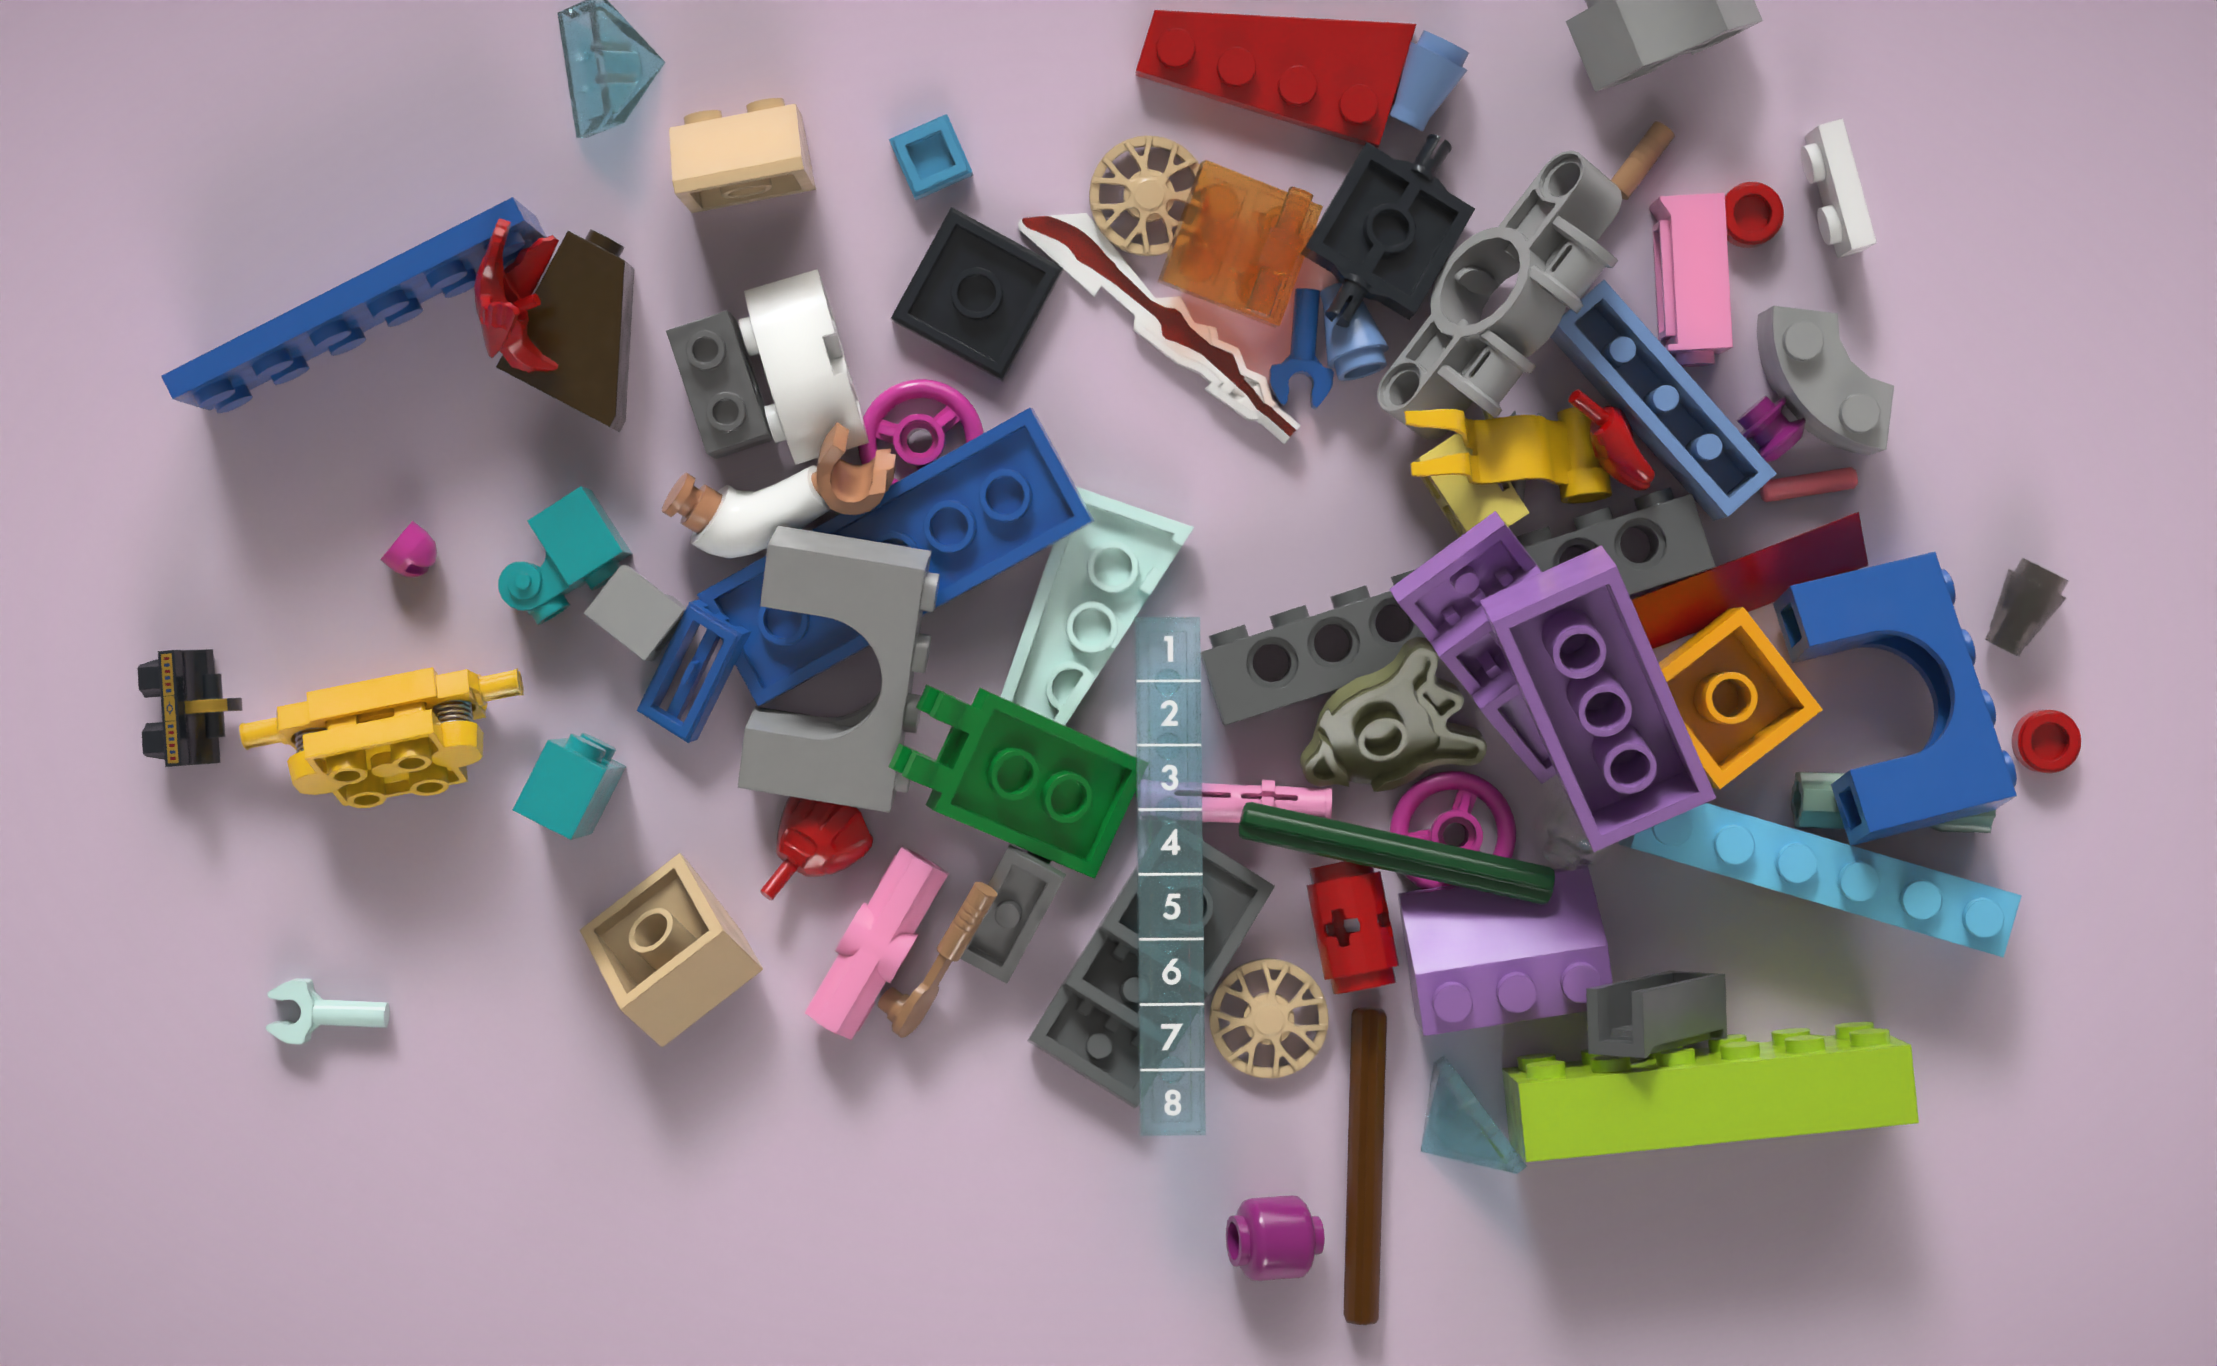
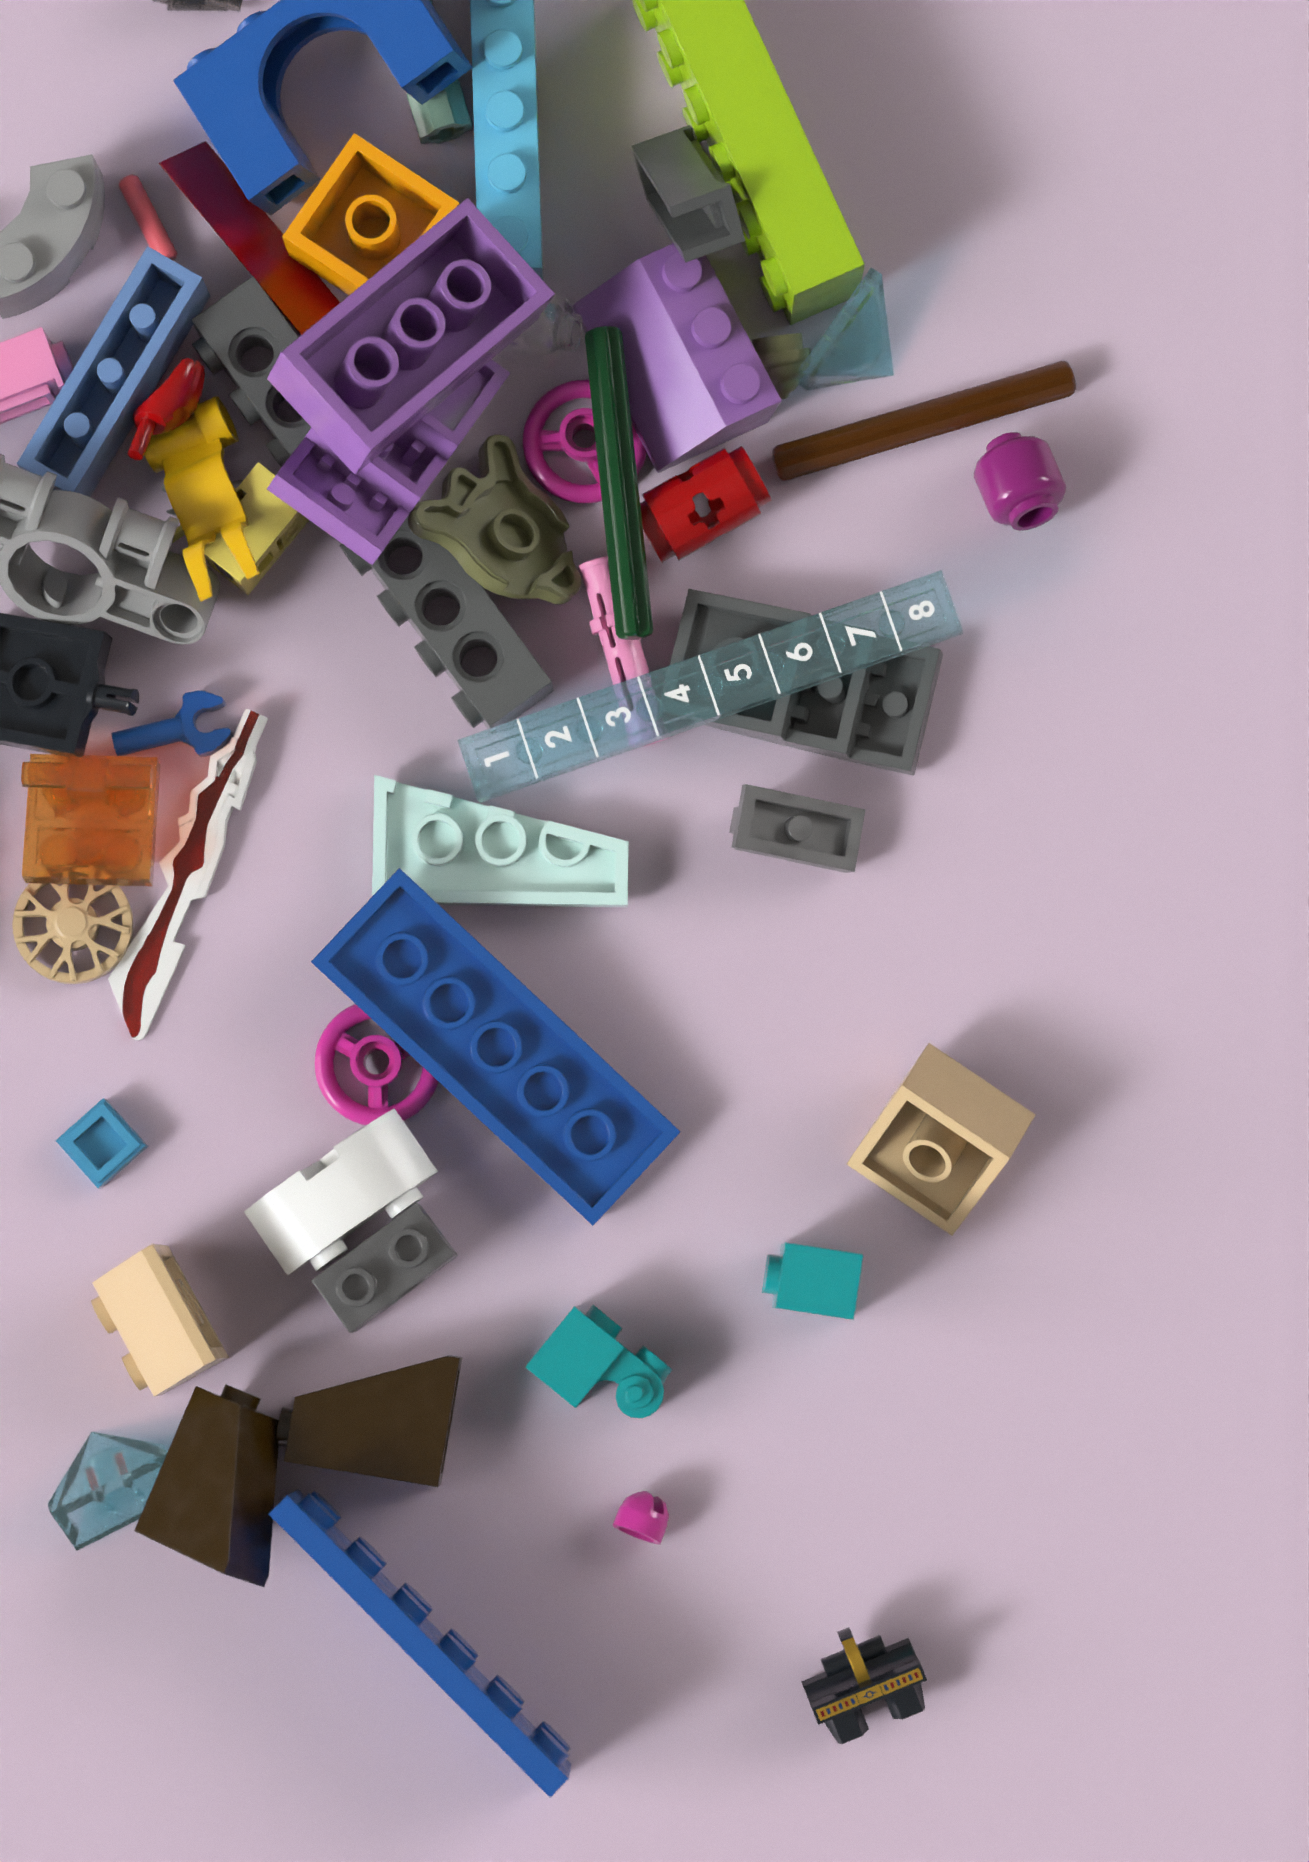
camera: 110 degrees left, 5 degrees down
yellow piece [239,667,524,808] -> none
light aqua bar [266,978,390,1045] -> none
red animal [474,218,559,372] -> none
light grey panel [584,565,687,661] -> none
blue tile [636,599,751,743] -> none
piece [662,422,896,559] -> none
light grey arch [737,526,940,813] -> none
red piece [760,796,873,901] -> none
bright pink piece [805,846,949,1040] -> none
medium nougat piece [877,882,997,1038] -> none
green tile [888,684,1148,879] -> none
black tile [890,207,1063,381] -> none
tan wheel [1209,958,1329,1078] -> none
medium blue cone [1320,283,1389,381] -> none
magenta wheel [1737,396,1806,462] -> none
none -> dark brown slope [134,1384,279,1587]
none -> olive plate [752,333,811,399]

